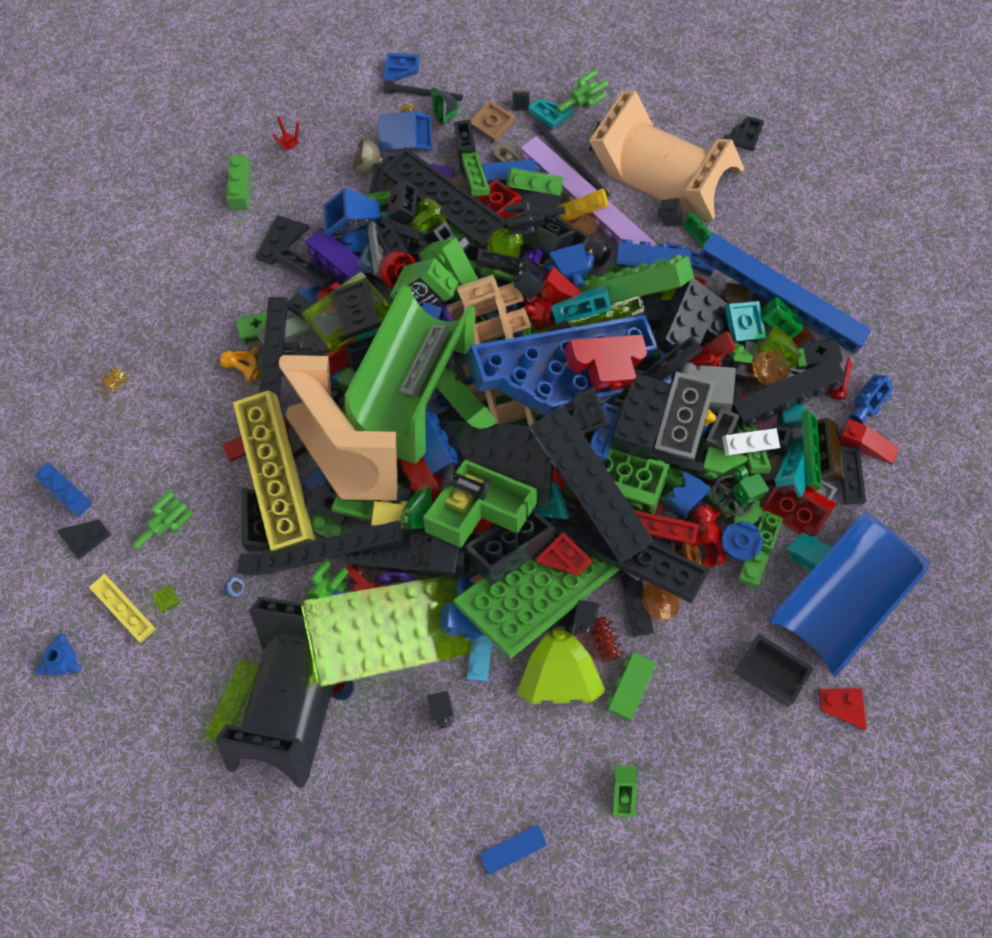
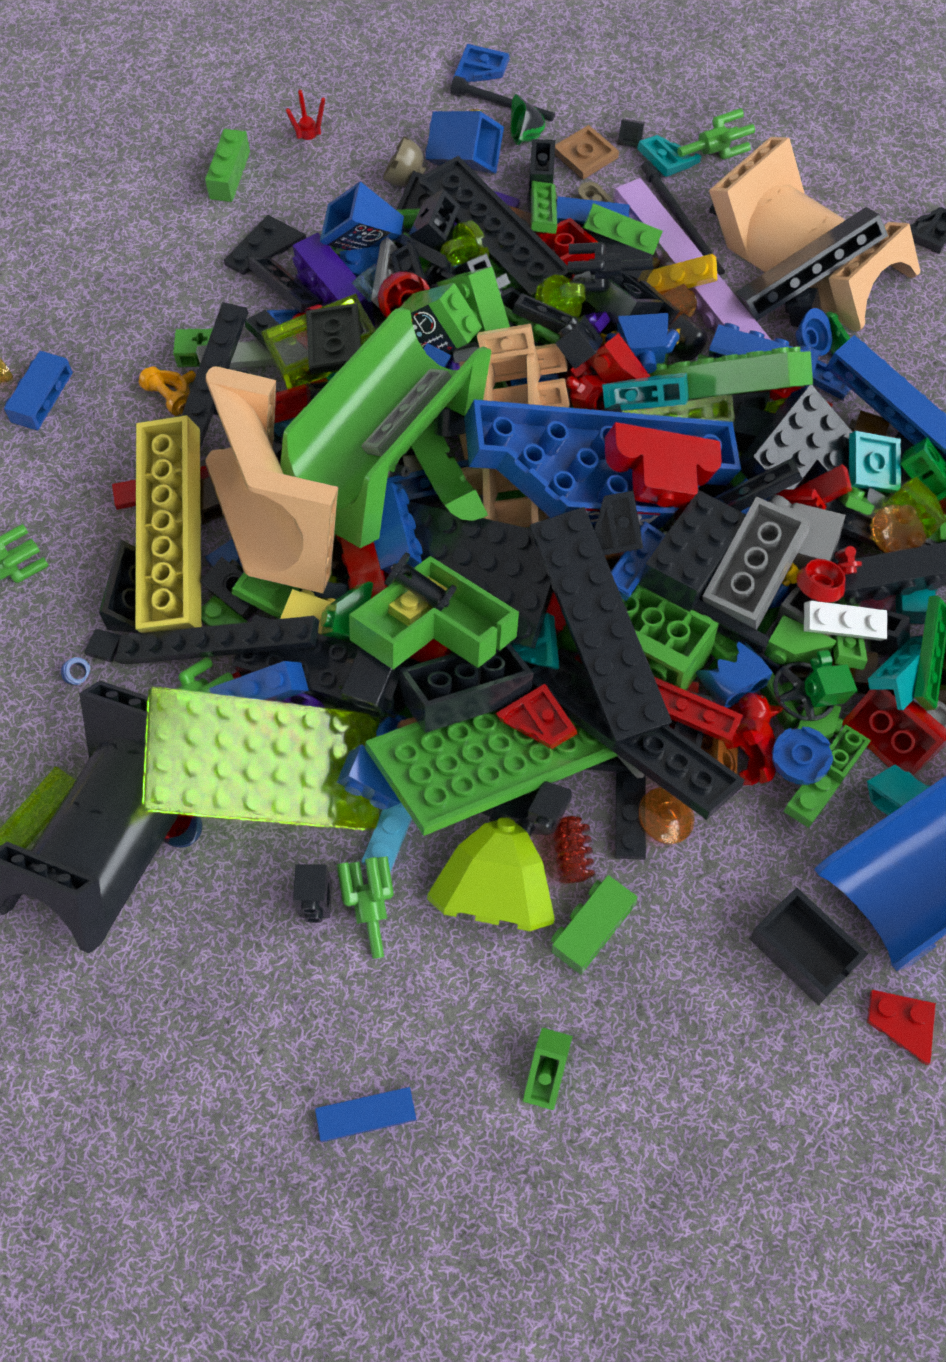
camera: 10 degrees right, 5 degrees down
none -> blue brick [4,351,73,431]
none -> blue brick [209,661,309,717]
none -> bright green plant [337,856,394,959]
none -> dark grey tile [453,342,479,363]
none -> black brick [735,207,888,321]
none -> blue piece [795,308,832,356]
none -> red hat [796,559,846,603]
none -> red plate [835,546,862,575]

